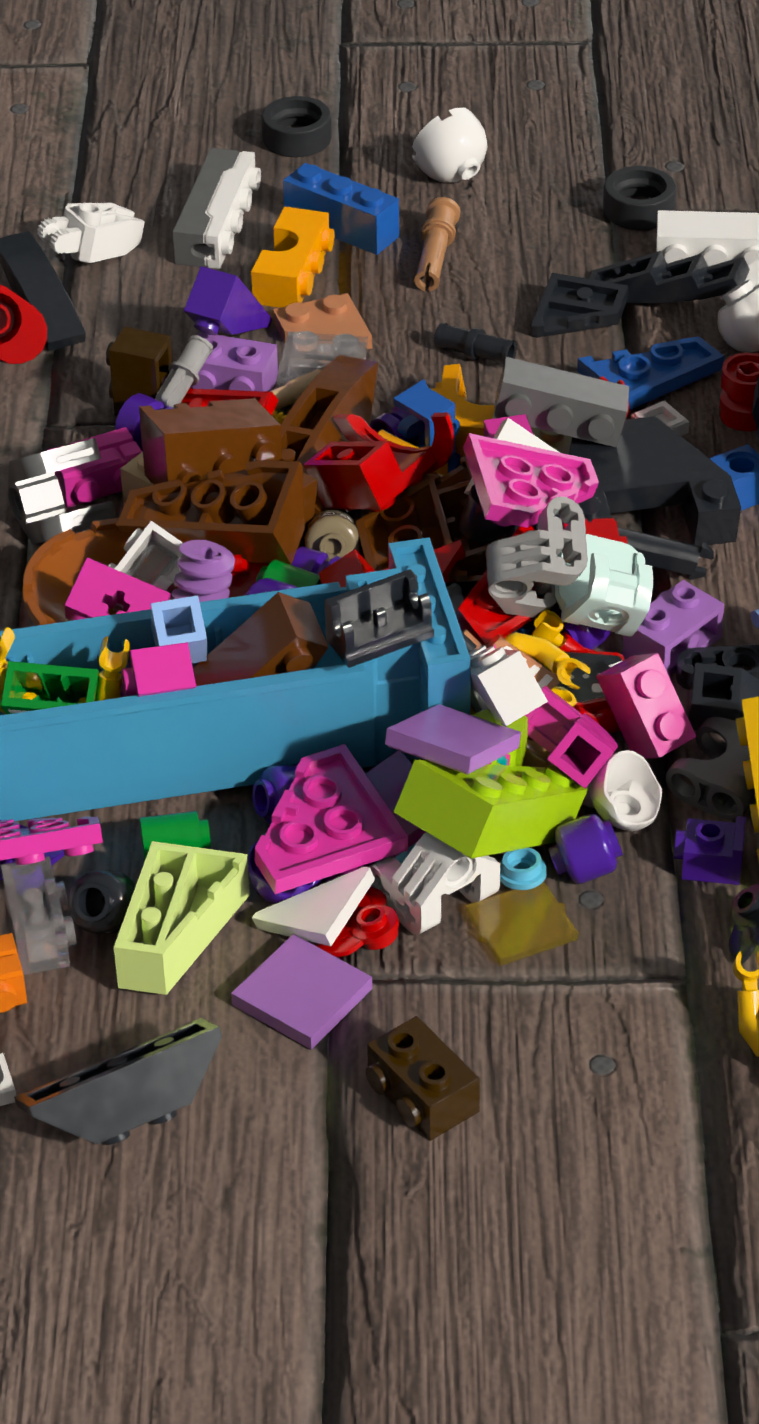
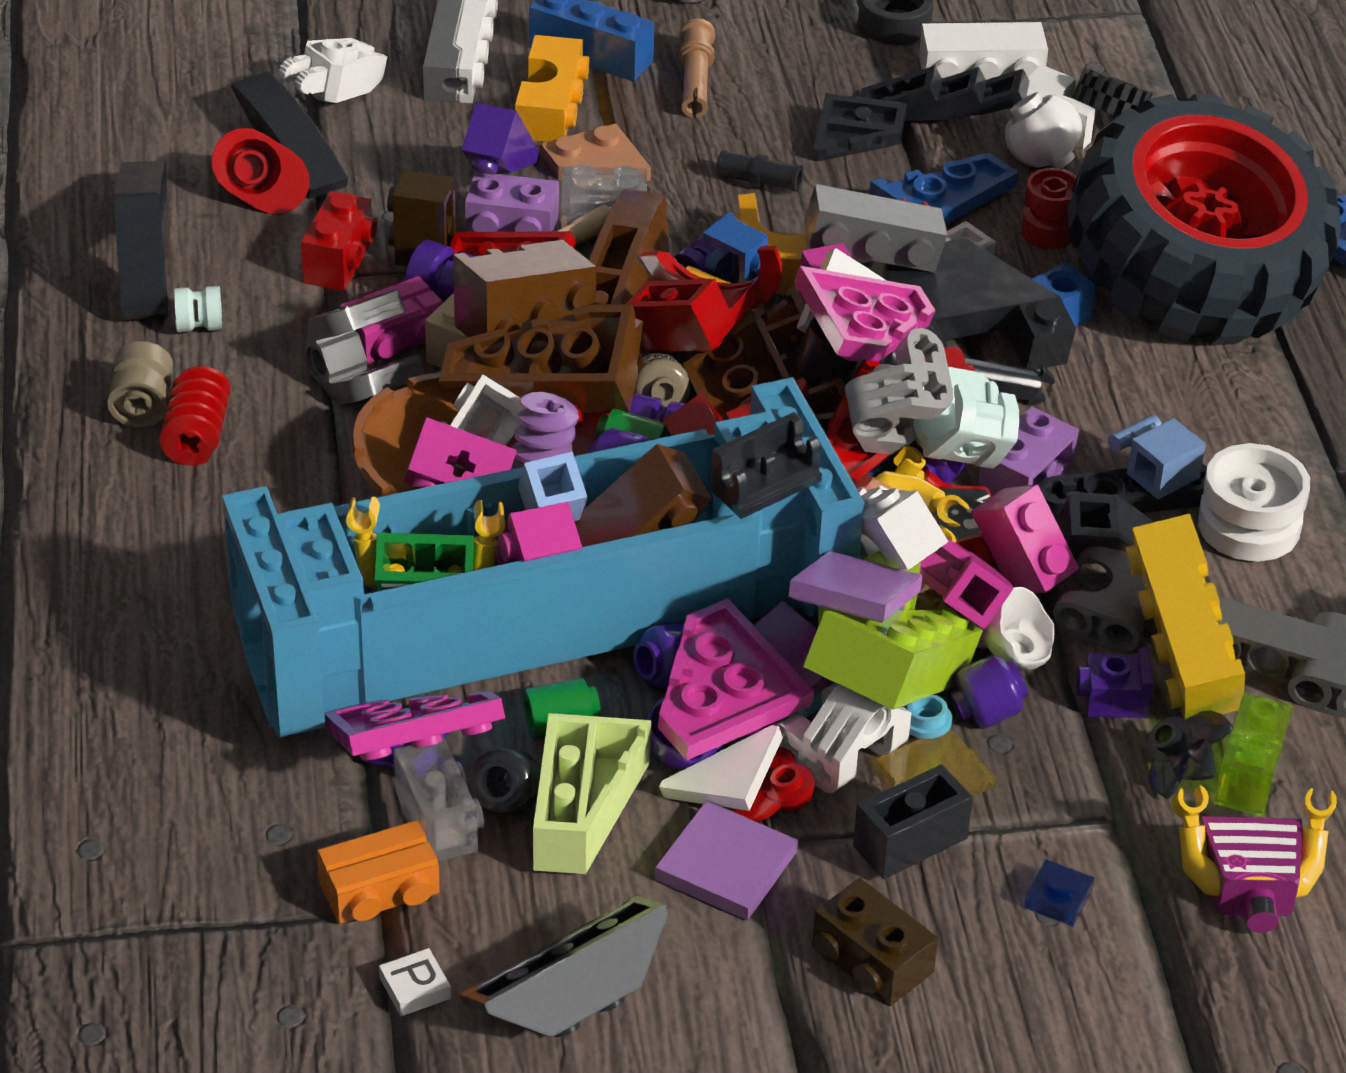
camera: 10 degrees left, 0 degrees up
light grey axle [155,335,213,407] -> none
none -> red brick [301,191,377,291]
none -> black brick [853,764,973,880]
none -> clear blue plate [1024,859,1095,927]

